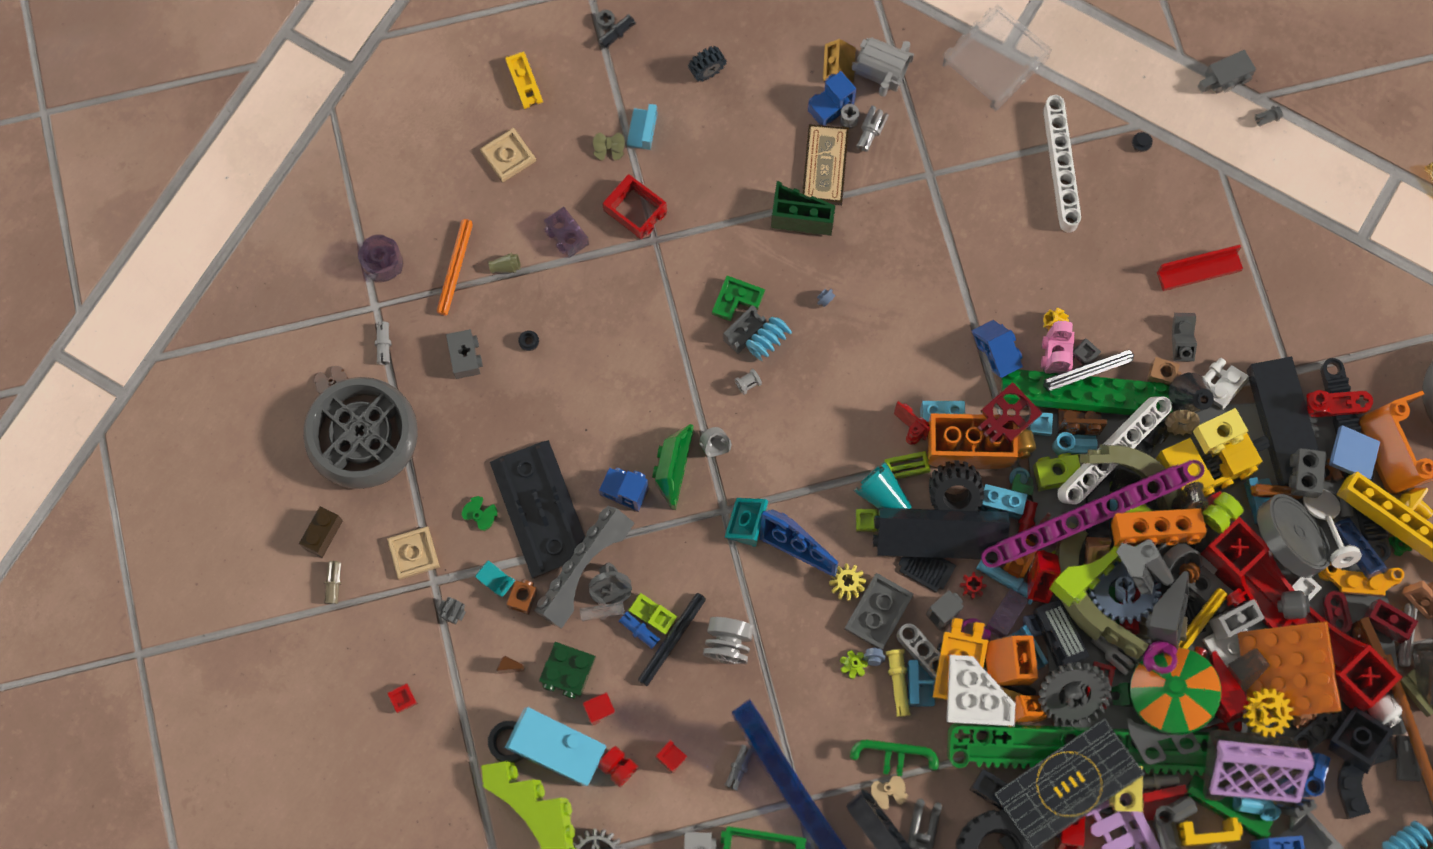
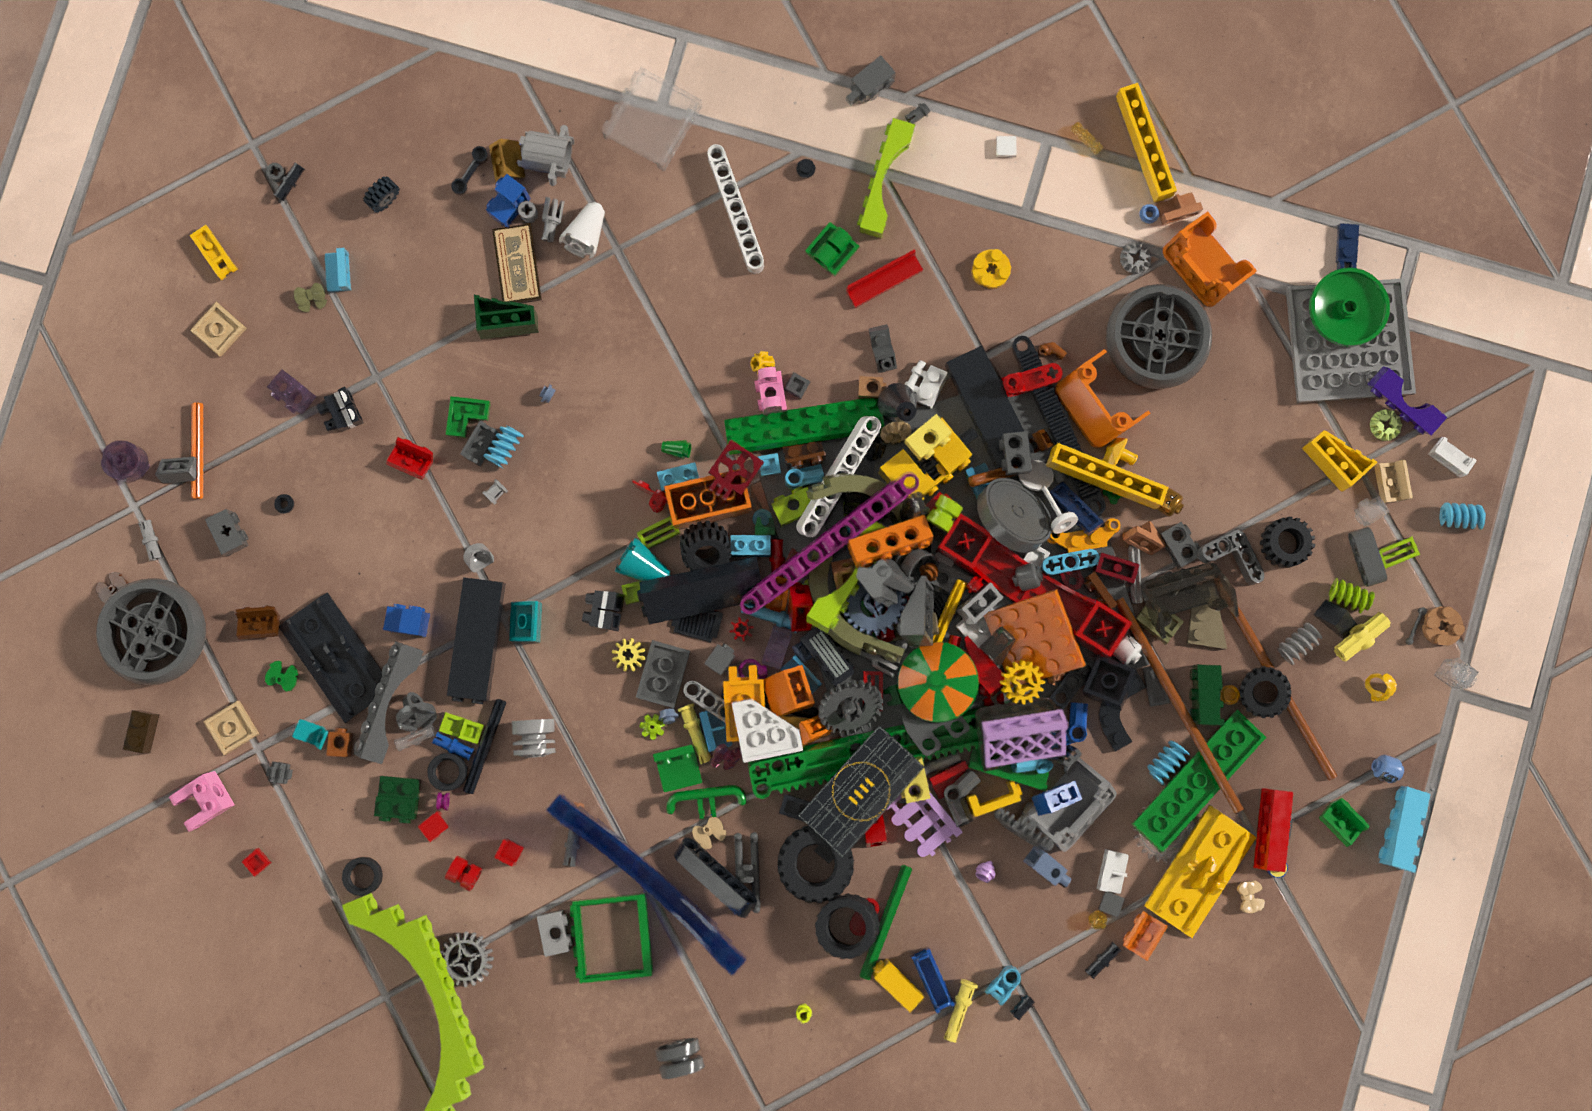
camera: 15 degrees left, 10 degrees up
dark tan axle [324,561,342,604] -> none
olive cone [489,253,521,273] -> none
reddish brown slope [496,656,525,674] -> none
medium azure brick [505,707,607,786] -> none
red window [602,174,667,239] -> none
green wedge [652,424,694,510] -> none
blue wedge [759,509,838,577] -> none
blue brick [971,320,1023,378] -> none
pearl gold head [1006,427,1036,459] -> none
axle [1043,350,1134,391] -> none
magenta piece [1143,641,1177,674] -> none
medium blue tile [1329,425,1380,480] -> none
none -> dark grey slope [155,457,196,483]
none -> bright pink brick [169,771,235,832]
none -> reddish brown bracket [235,605,280,640]
none -> black hips [316,386,364,432]
none -> red bracket [386,437,433,480]
none -> black tyre [427,753,467,791]
none -> magenta bush [436,792,450,811]
none -> black brick [446,577,506,704]
none -> black bar [451,146,488,195]
none -> white cone [559,202,605,259]
none -> black hips [582,590,625,632]
none -> green bracket [653,744,702,793]
none -> green cone [661,440,691,459]
none -> clear pink piece [710,744,742,770]
none -> green plate [805,222,860,277]
none -> lime arch [857,118,915,239]
none -> yellow plate [972,249,1011,289]
none -> white tile [996,136,1017,157]
none -> dark orange arm [1038,342,1067,360]
none -> medium azure beam [1041,549,1099,575]

